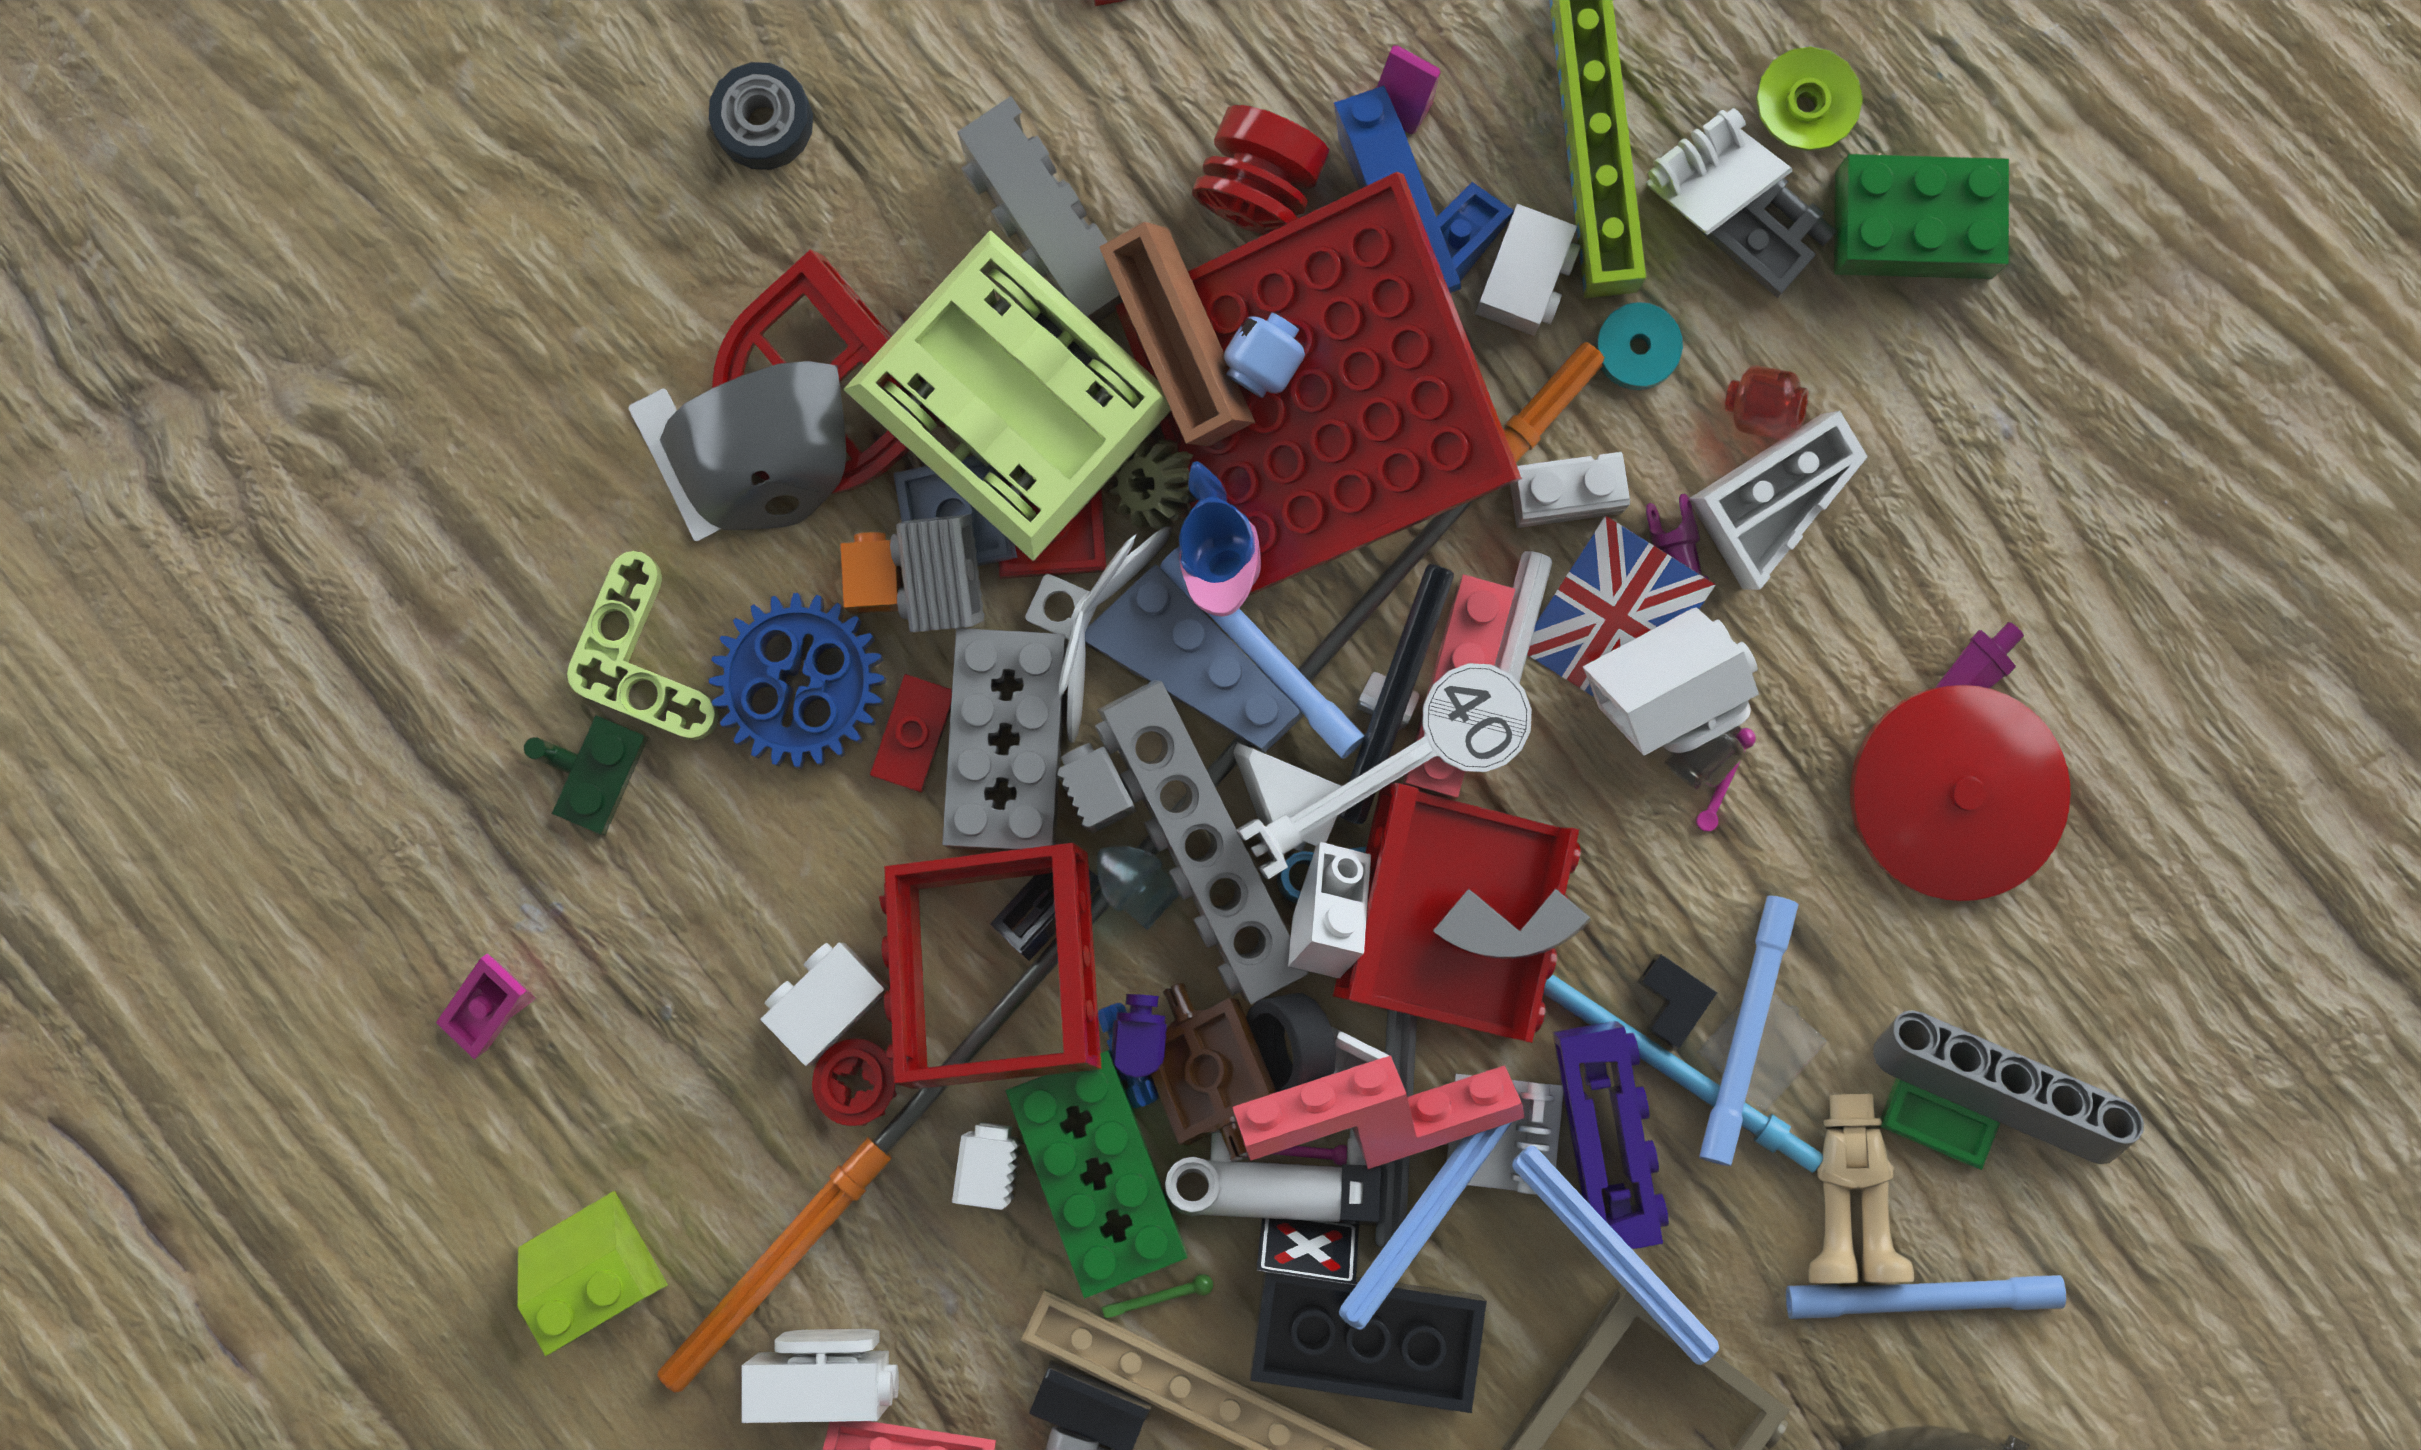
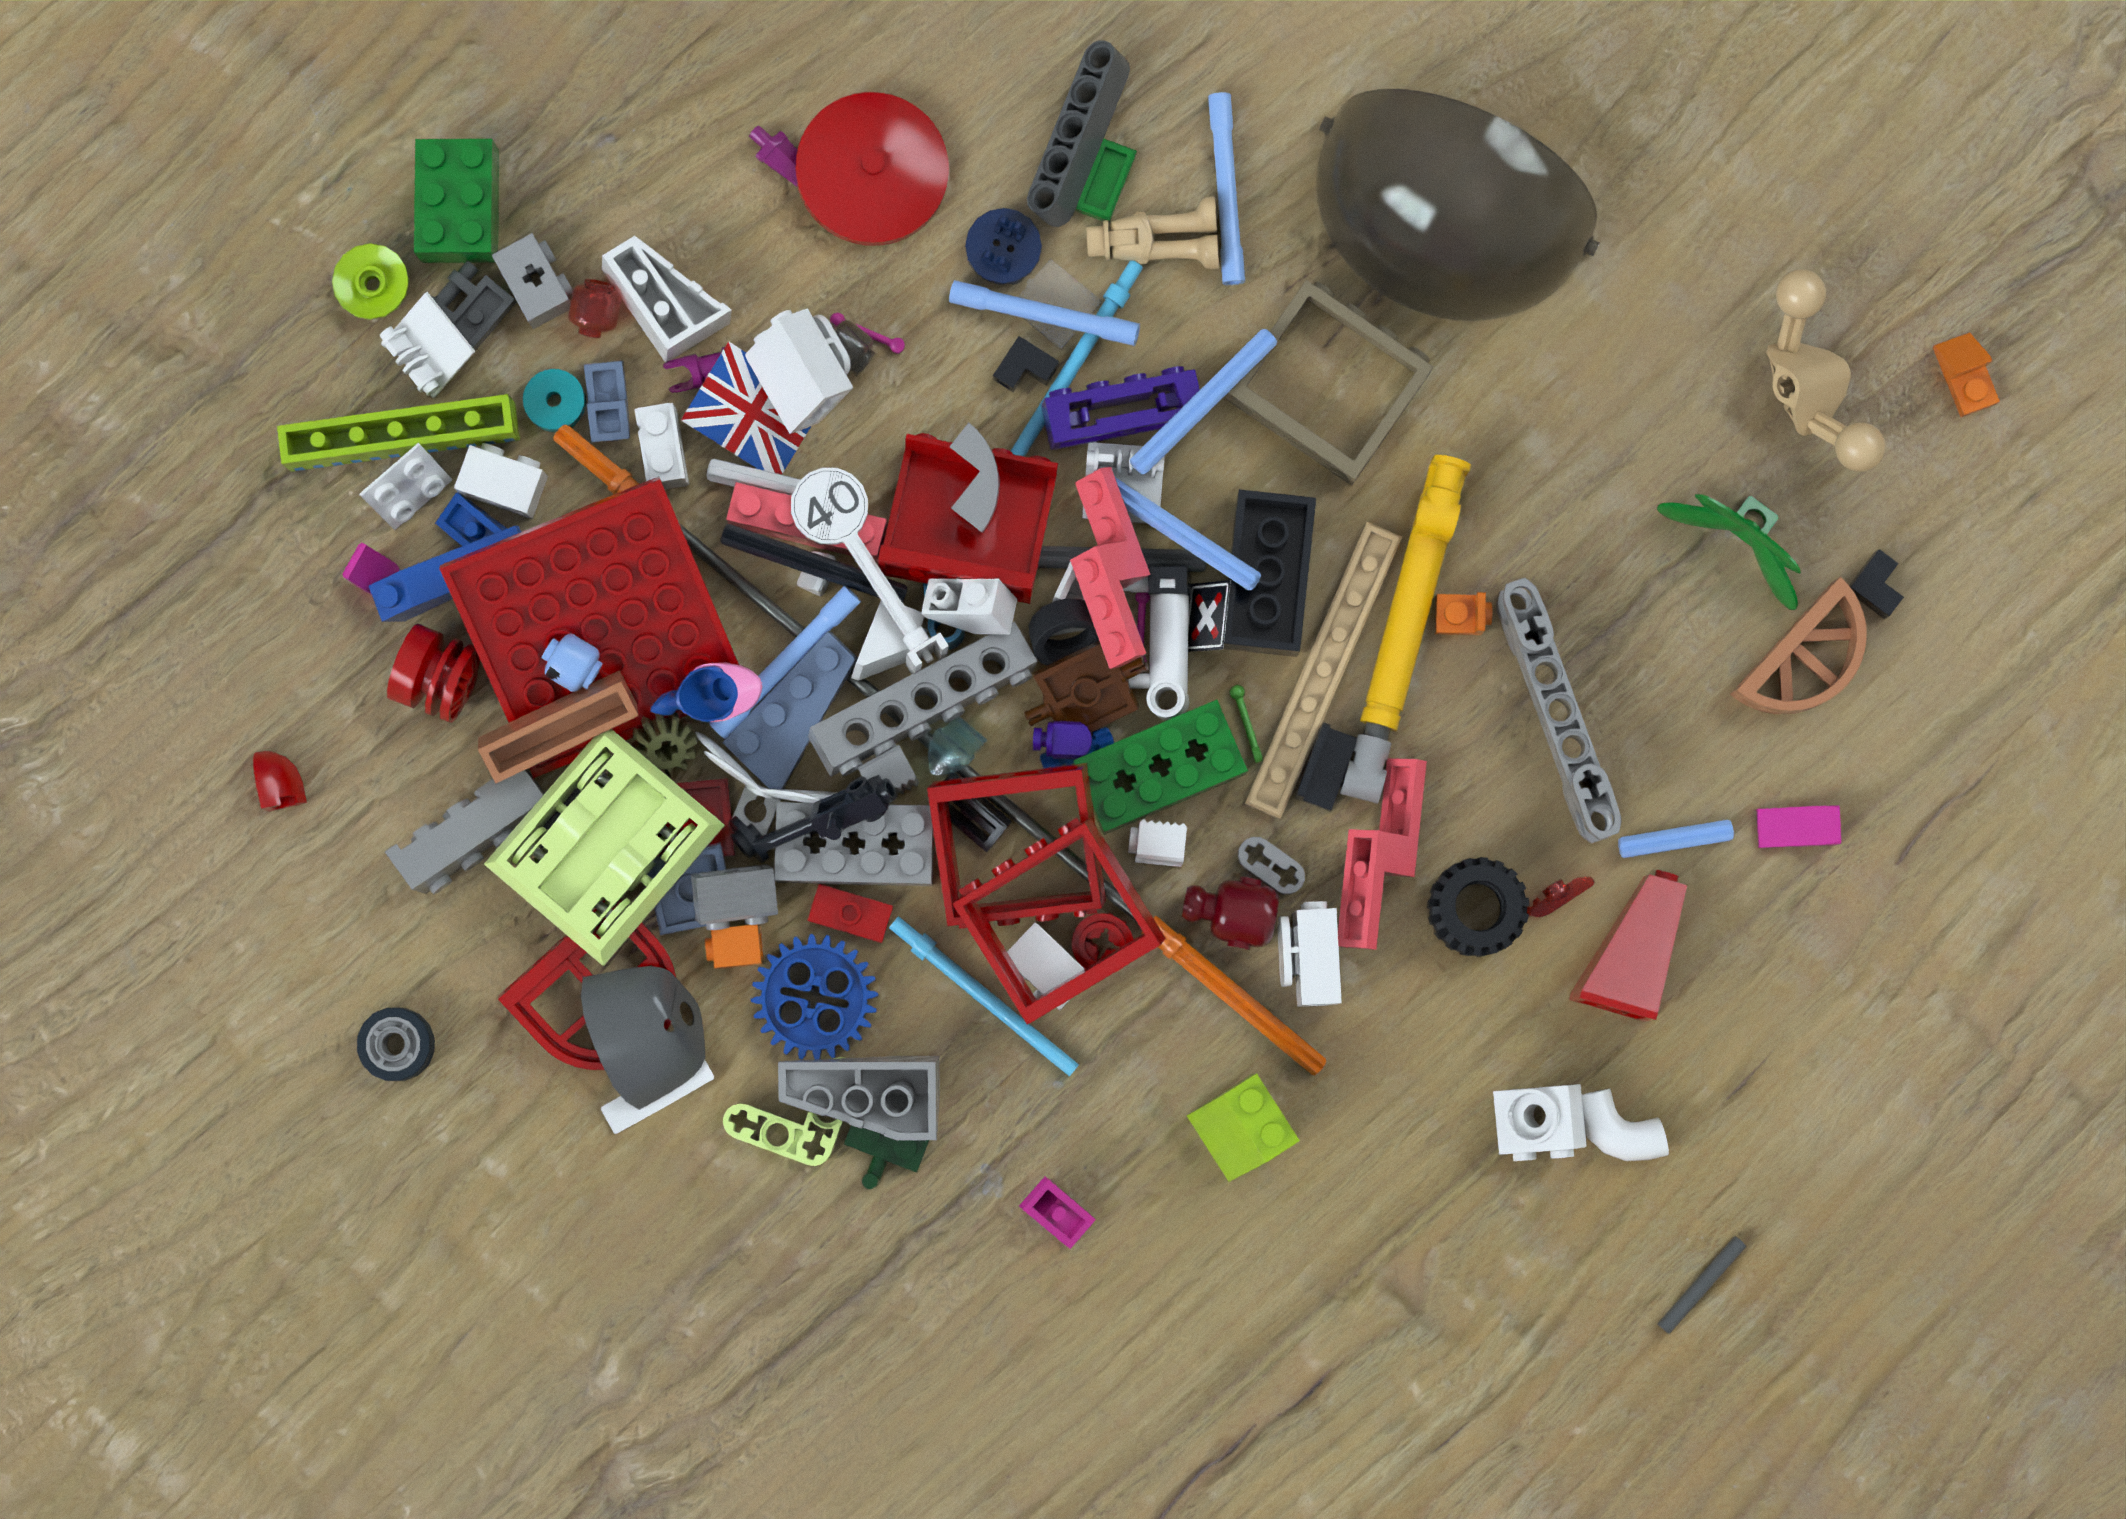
camera: 90 degrees left, 0 degrees up
none -> white hinge [360,443,453,530]
none -> light grey brick [492,233,575,329]
none -> sand blue slope [584,360,630,442]
none -> black piece [729,775,896,863]
none -> light grey wedge [778,1056,940,1140]
none -> medium azure bar [889,916,1079,1077]
none -> red window [952,818,1166,1025]
none -> dark blue plate [965,208,1042,285]
none -> dark red piece [1181,877,1279,950]
none -> light grey beam [1238,837,1305,895]

